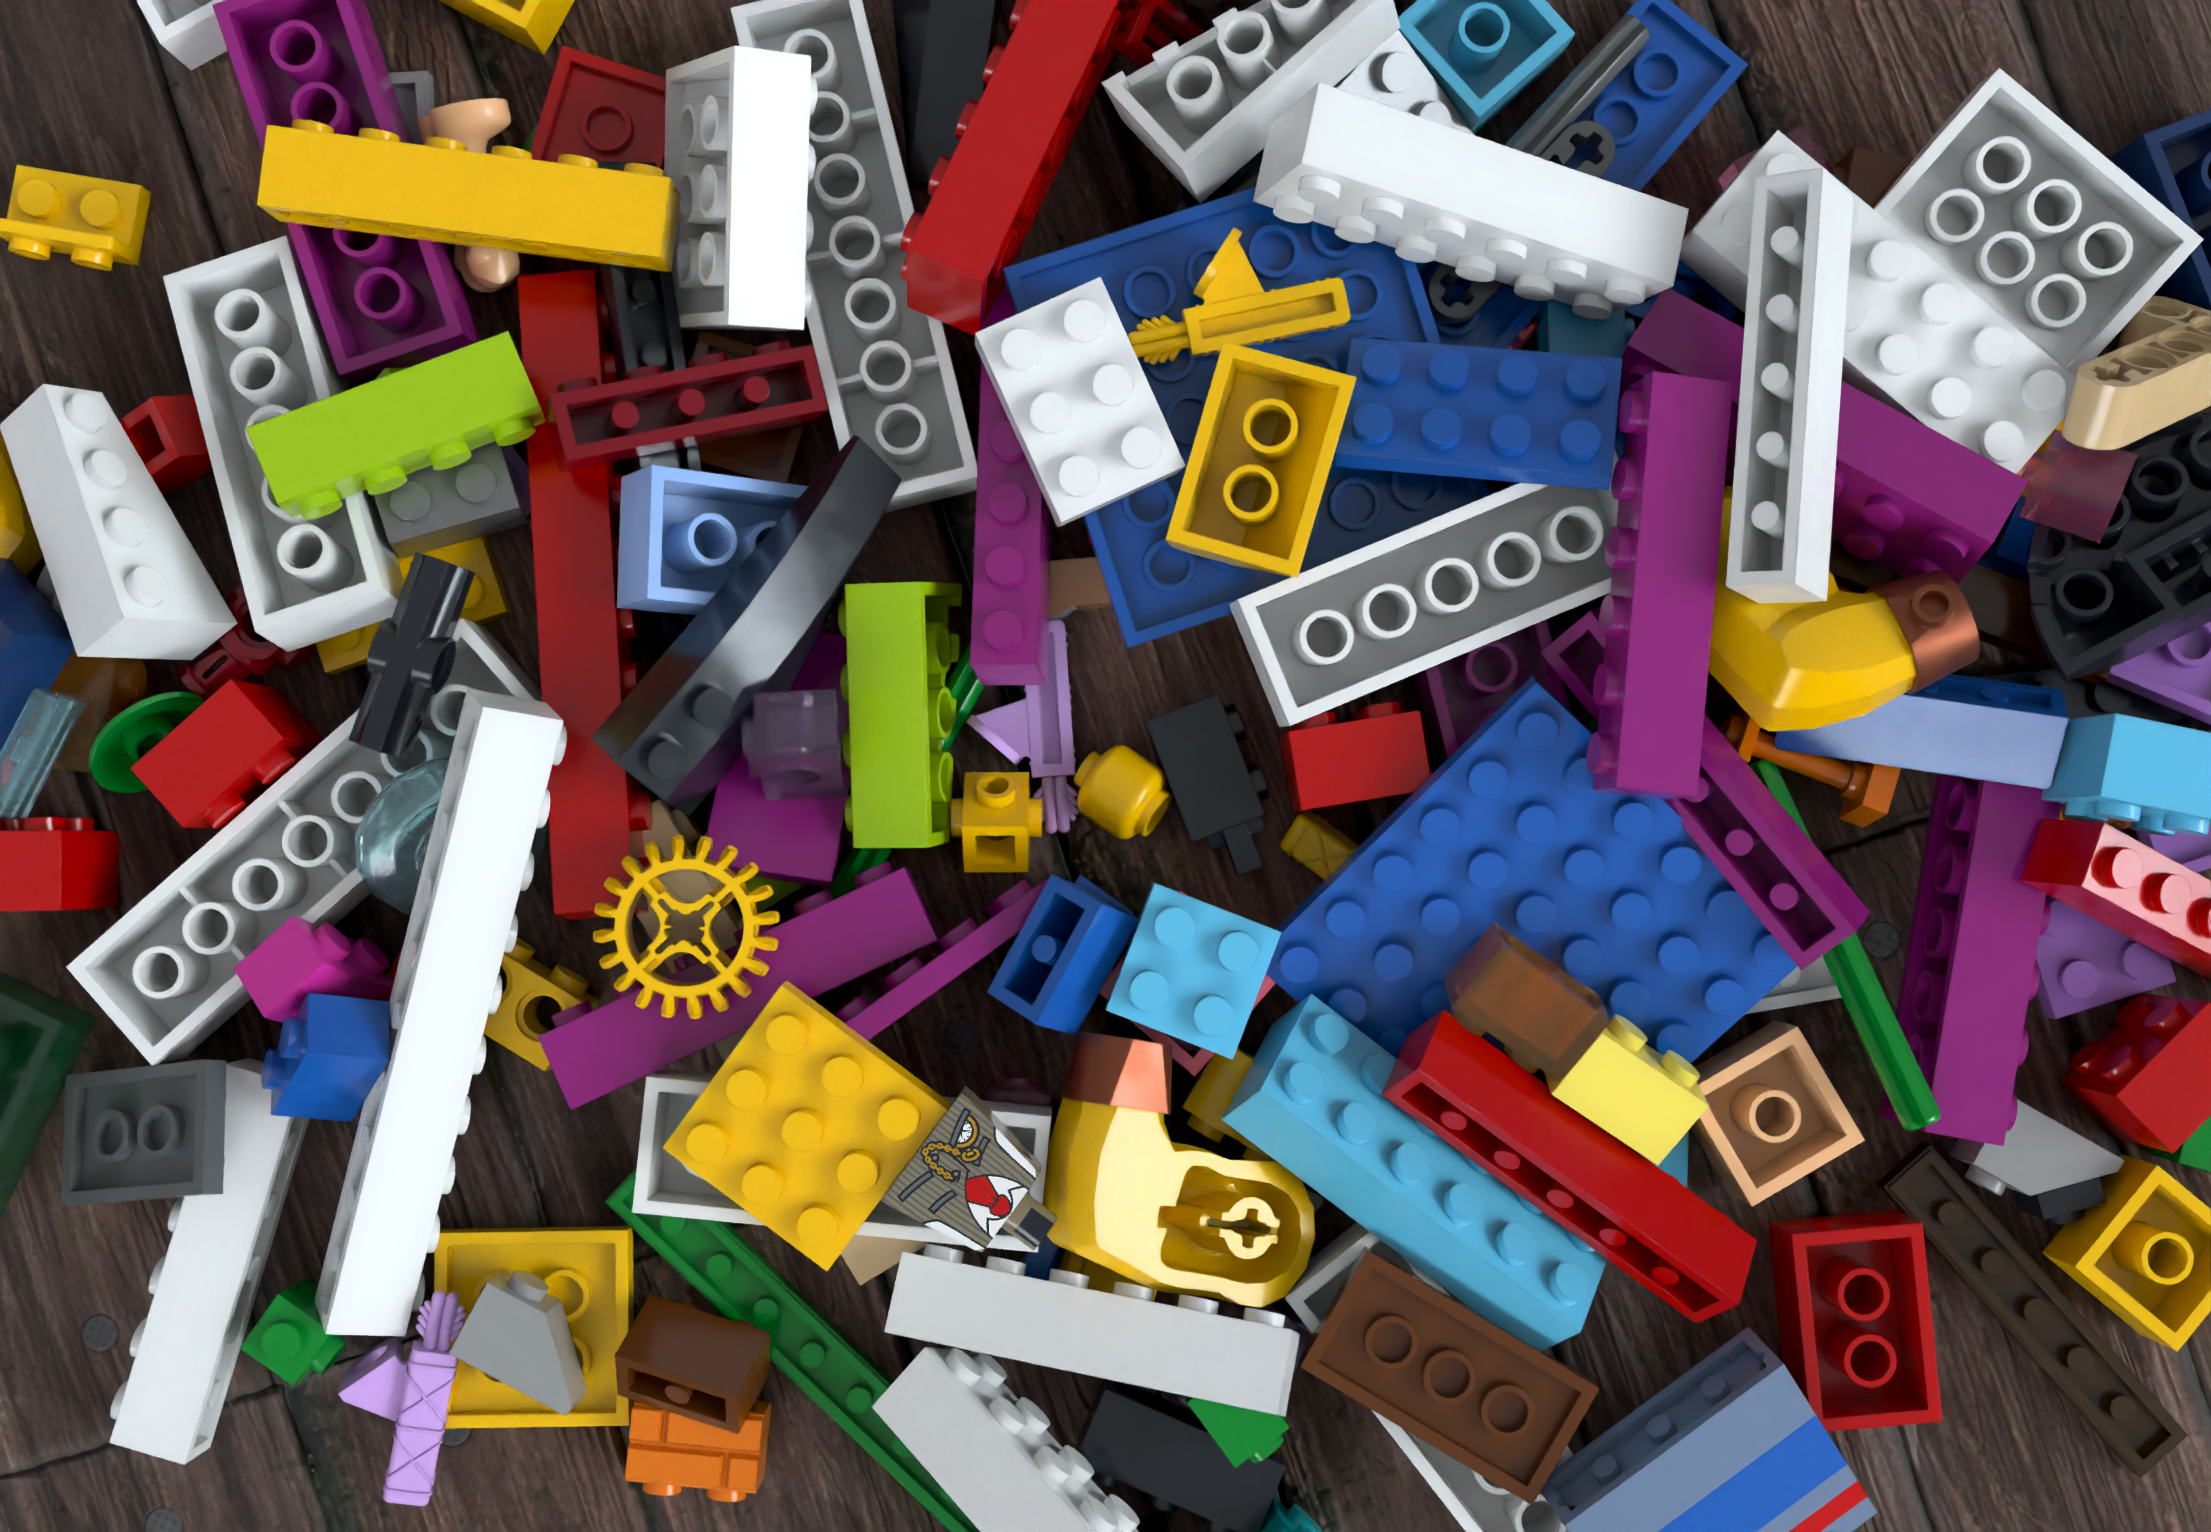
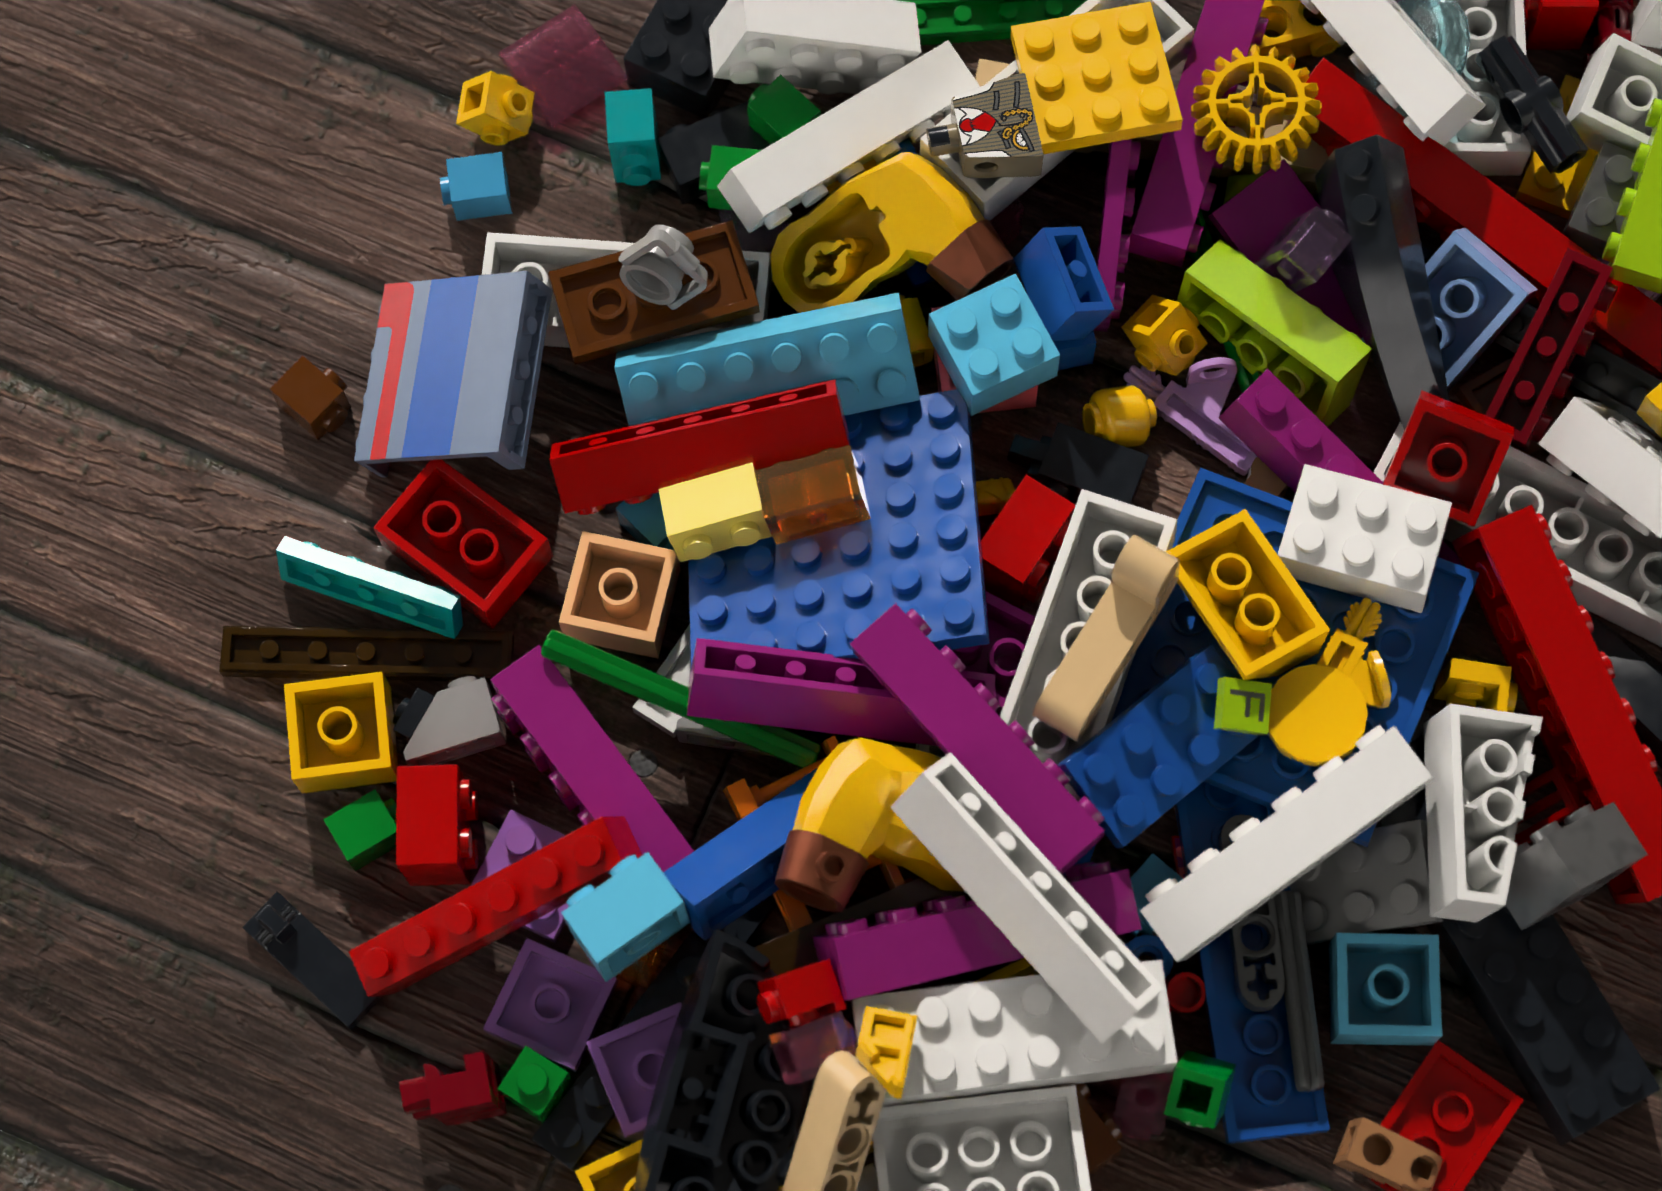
camera: 140 degrees right, 15 degrees down
none -> teal plate [276,536,463,639]
none -> light grey piece [619,225,708,310]
none -> green brick [747,74,821,145]
none -> red brick [757,959,846,1027]
none -> yellow tile [856,1006,917,1099]
none -> tan beam [1032,534,1180,742]
none -> green brick [1164,1050,1236,1129]
none -> lime tile [1214,677,1272,736]
none -> yellow tile [1268,664,1368,767]
none -> red brick [1383,390,1514,527]
none -> yellow bracket [1433,658,1518,713]

